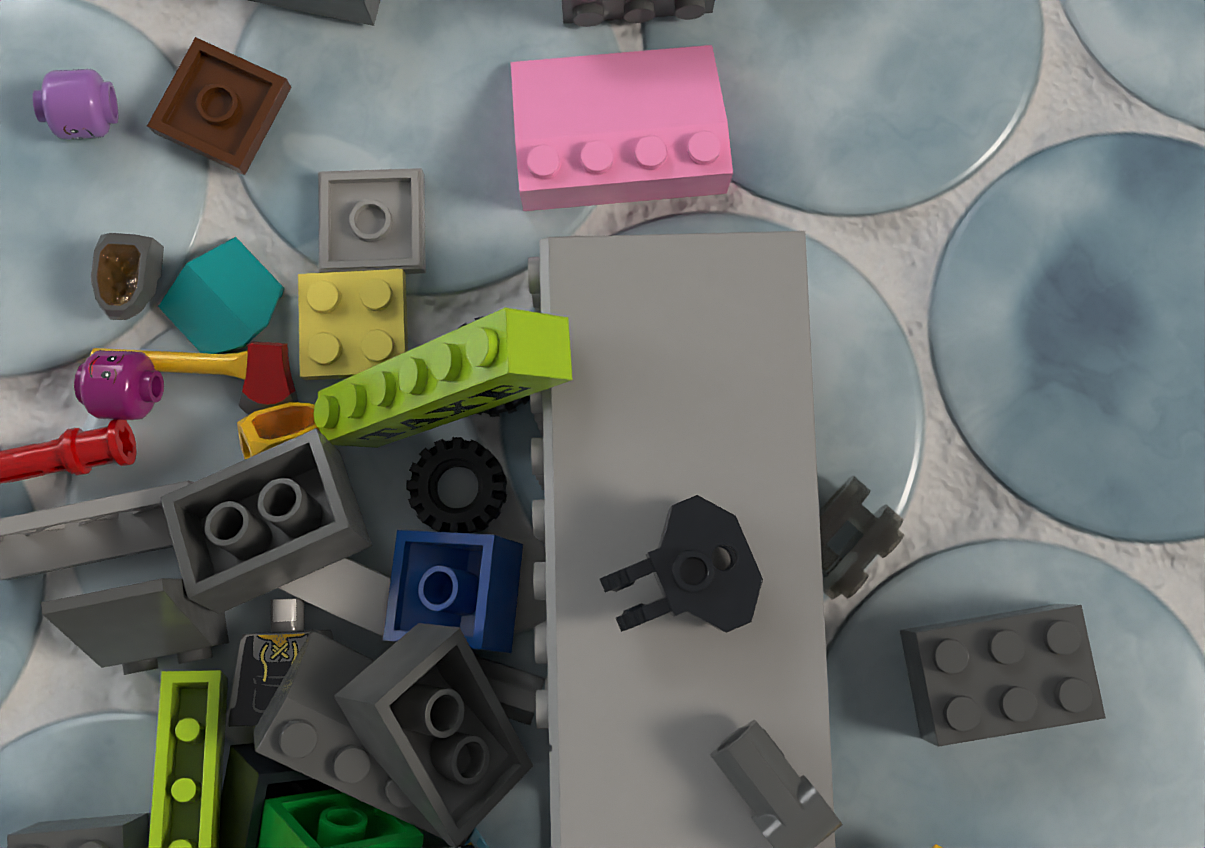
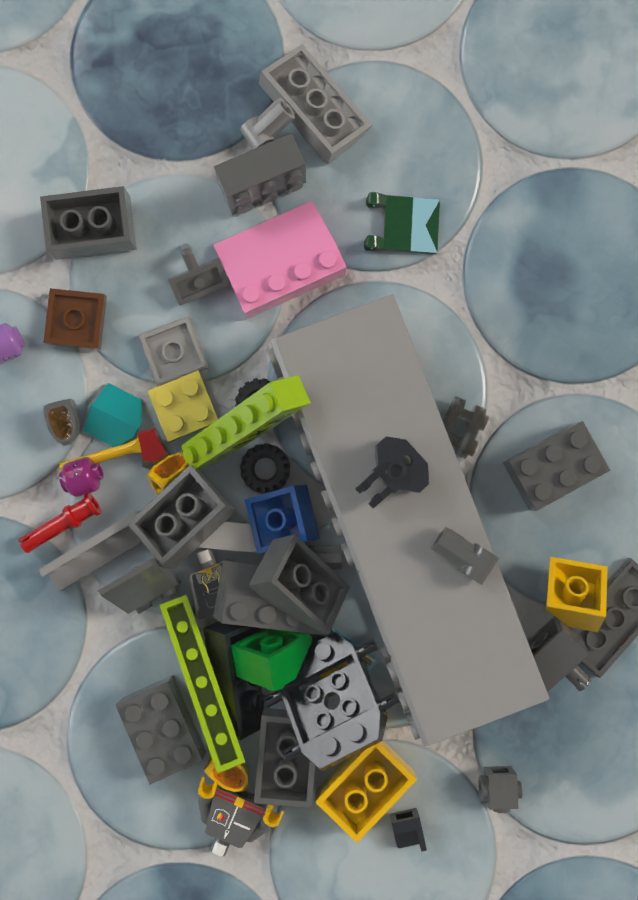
camera: 20 degrees left, 5 degrees up
none -> dark grey plate [168,243,230,306]
none -> dark green flag [364,192,440,254]

